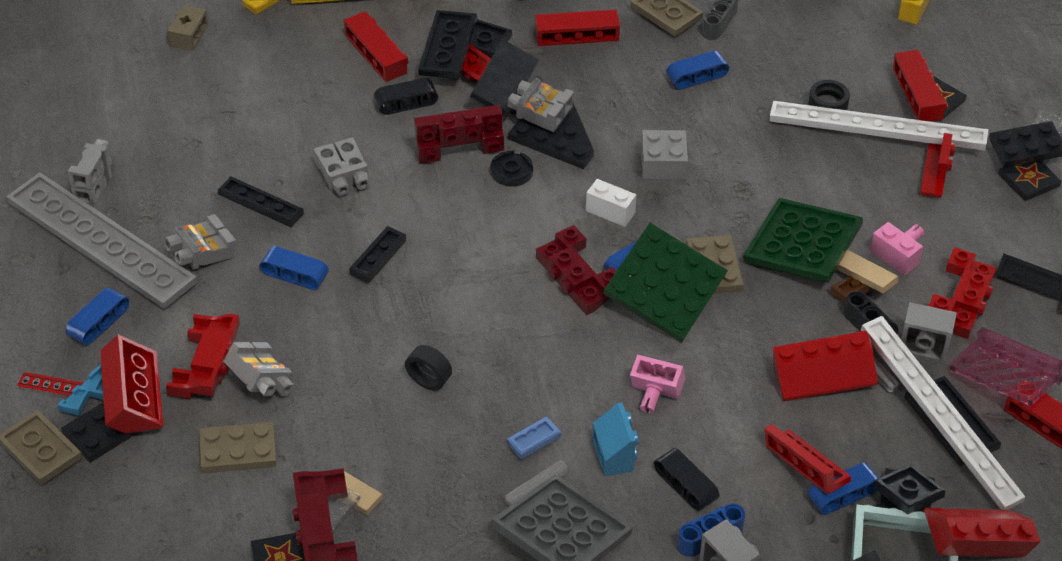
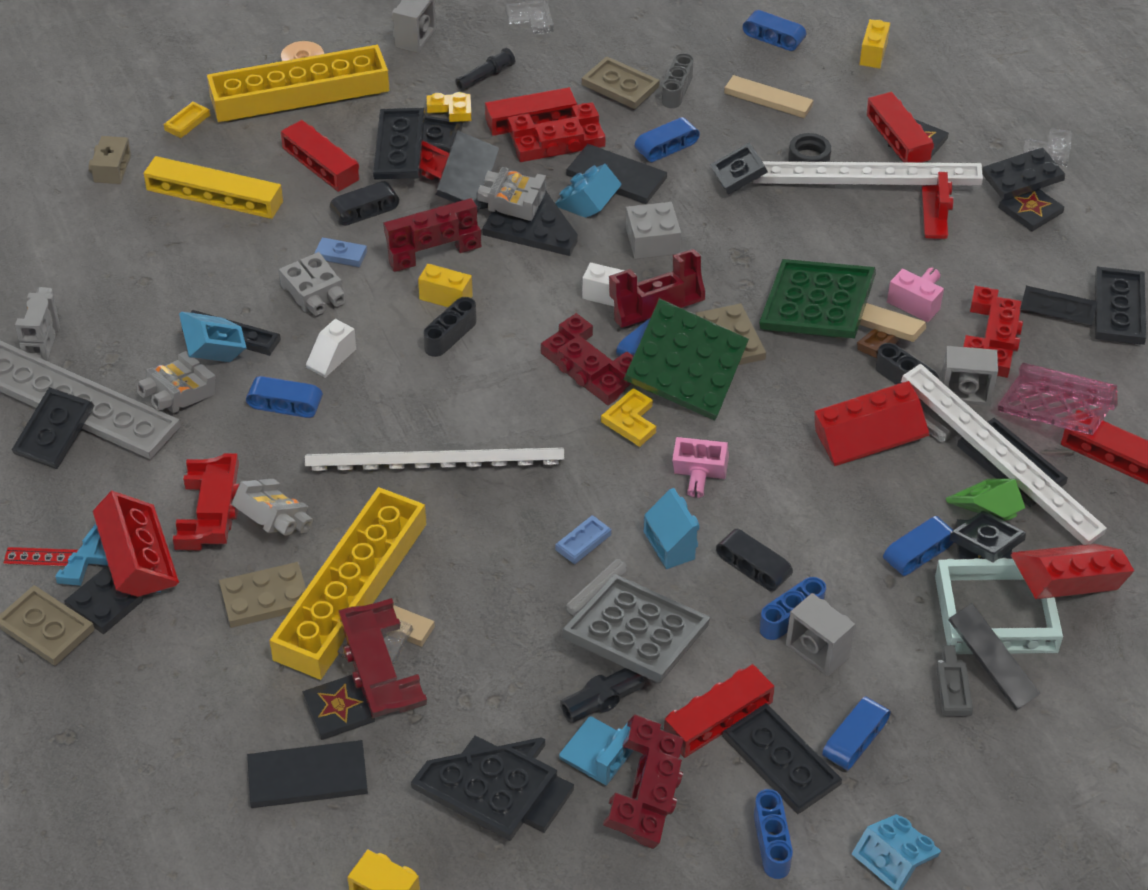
camera: 10 degrees left, 0 degrees up
blue beam [66,287,129,345] -> none
black plate [349,226,406,283] -> none
black tyre [405,345,452,391] -> none
black tile [490,151,533,187] -> none
red fence [764,424,851,495] -> none
none -> black tile [11,387,94,469]
none -> yellow brick [143,156,283,219]
none -> dark azure slope [179,312,246,362]
none -> yellow brick [269,487,426,680]
none -> white plate [305,448,564,471]
none -> white slope [306,319,356,378]
none -> medium blue plate [315,237,367,267]
none -> yellow brick [418,264,473,307]
none -> black beam [424,297,477,357]
none -> yellow plate [427,92,472,122]
none -> red bracket [508,102,606,162]
none -> dark azure slope [555,164,622,218]
none -> black tile [566,144,667,204]
none -> yellow plate [601,388,656,447]
none -> dark red bracket [609,249,705,328]
none -> black plate [710,142,768,195]
none -> tan tile [724,75,813,118]
none -> bright green slope [946,479,1025,521]

